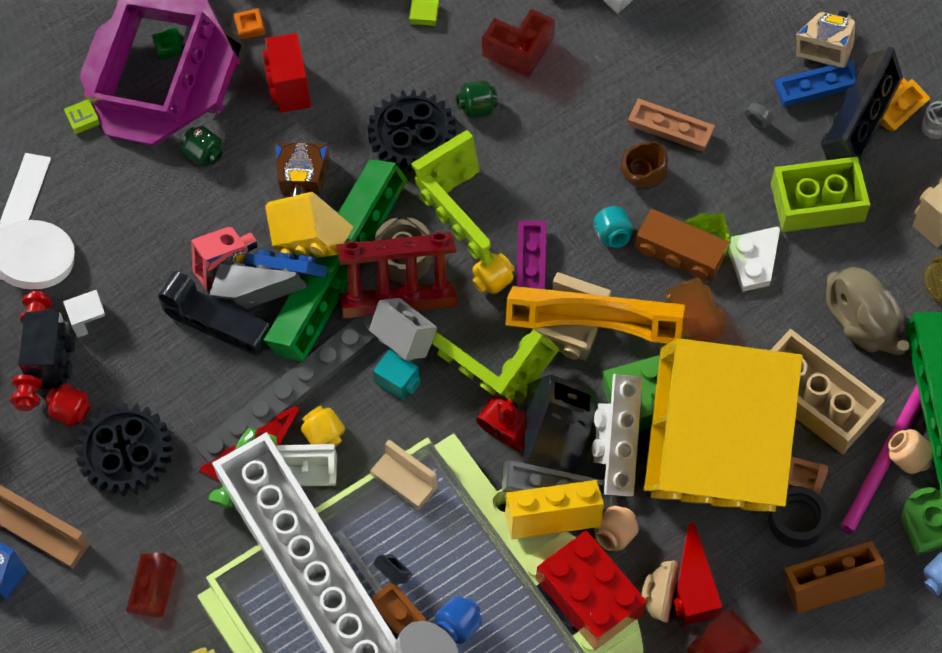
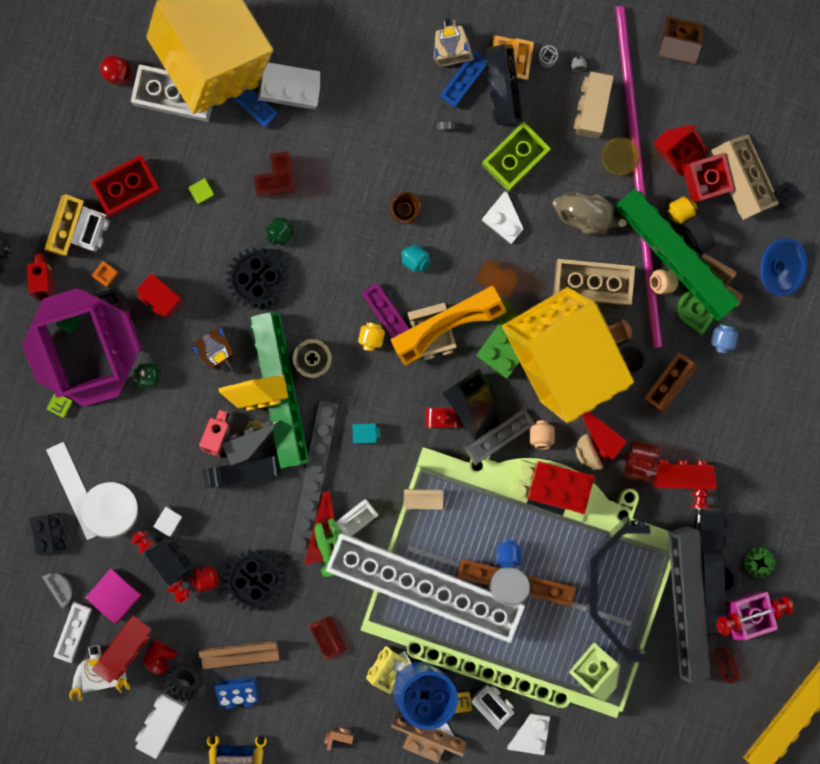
camera: 40 degrees left, 25 degrees up
blue plate [244,249,327,277] -> none
yellow head [301,406,345,447] -> none
dark red fence [336,232,457,318] -> none
light grey brick [369,298,437,361] -> none
black tile [372,554,413,585] -> none
lime bracket [411,130,494,266] -> none
lime bracket [431,329,560,406] -> none
yellow brick [505,480,604,540] -> none
white bracket [592,374,643,496] -> none
nougat plate [628,98,715,152] -> none
dark orange brick [635,209,729,282] -> none
clear neon green bracket [685,212,731,253] -> none

